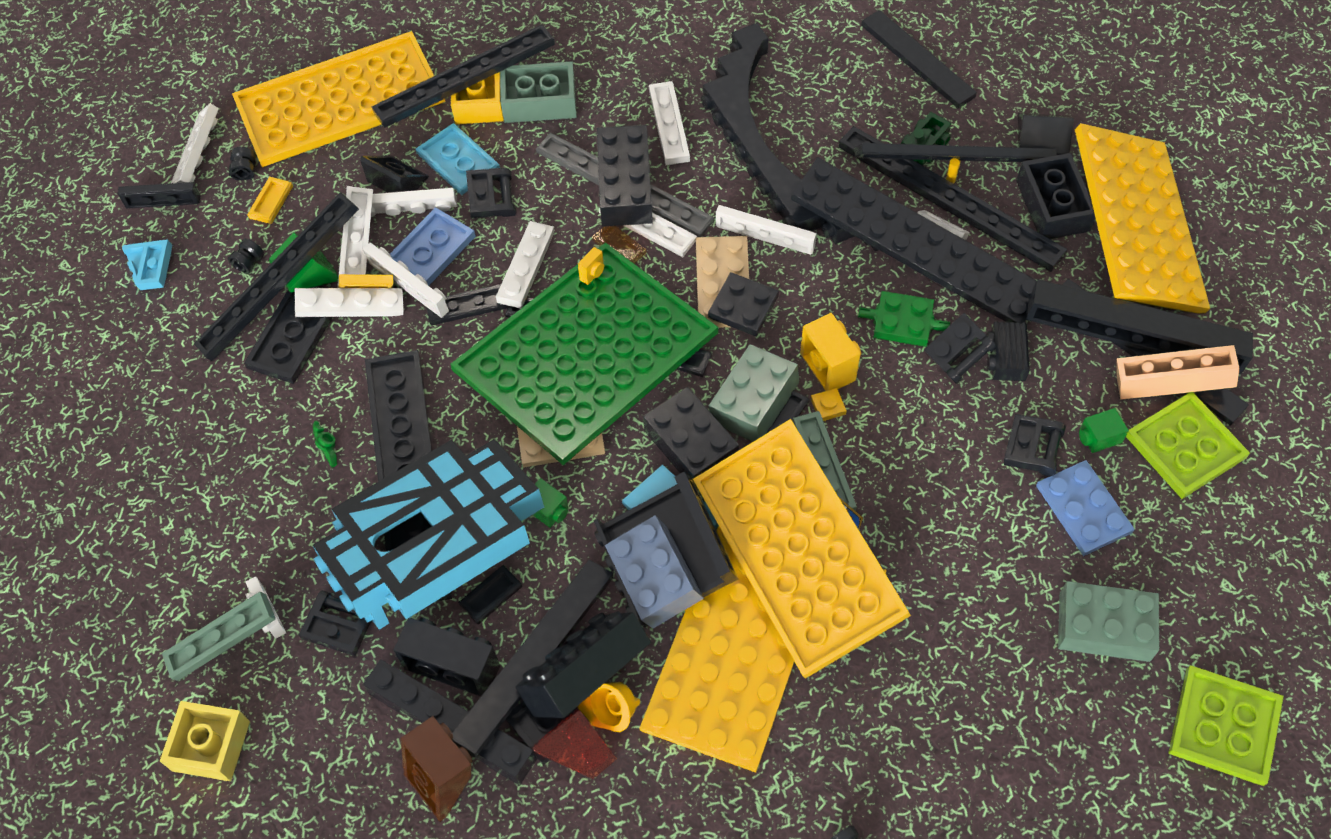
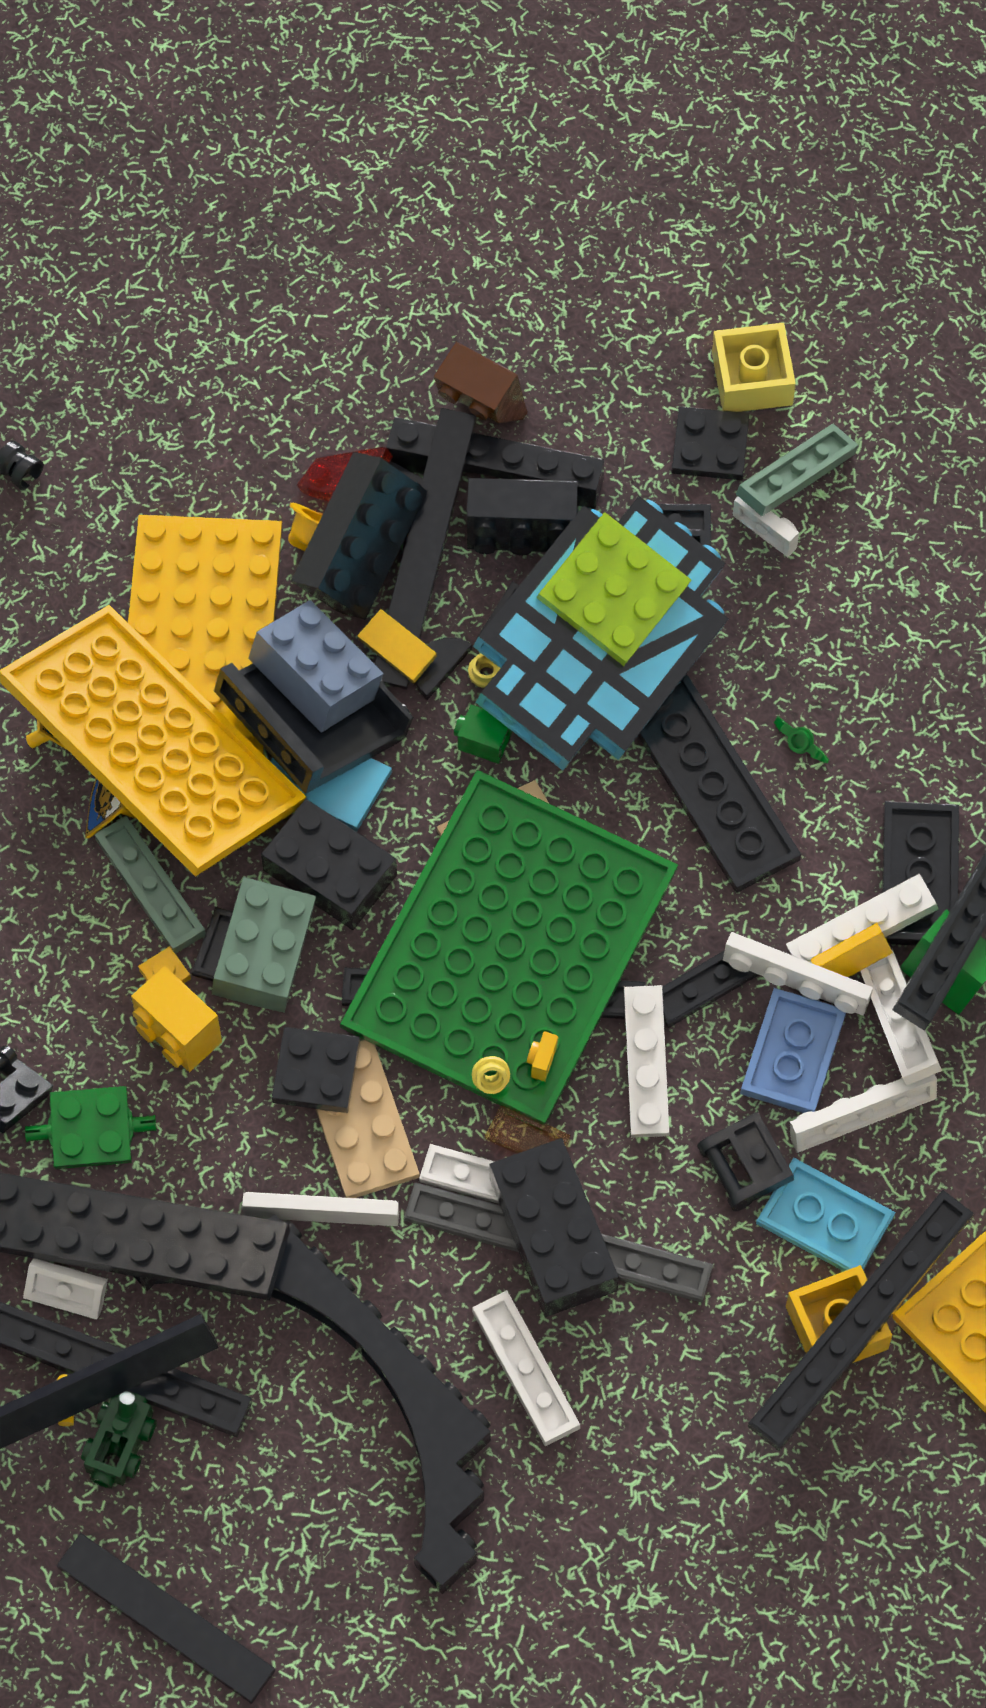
camera: 160 degrees right, 5 degrees up
black slope [360,155,429,193] -> none
sand green brick [500,61,577,123] -> none
none -> yellow tile [357,609,437,684]
none -> black tile [416,637,472,700]
none -> light yellow plate [468,653,500,688]
none -> light yellow plate [472,1056,510,1094]
none -> lime plate [536,512,692,666]
none -> black plate [672,406,750,481]

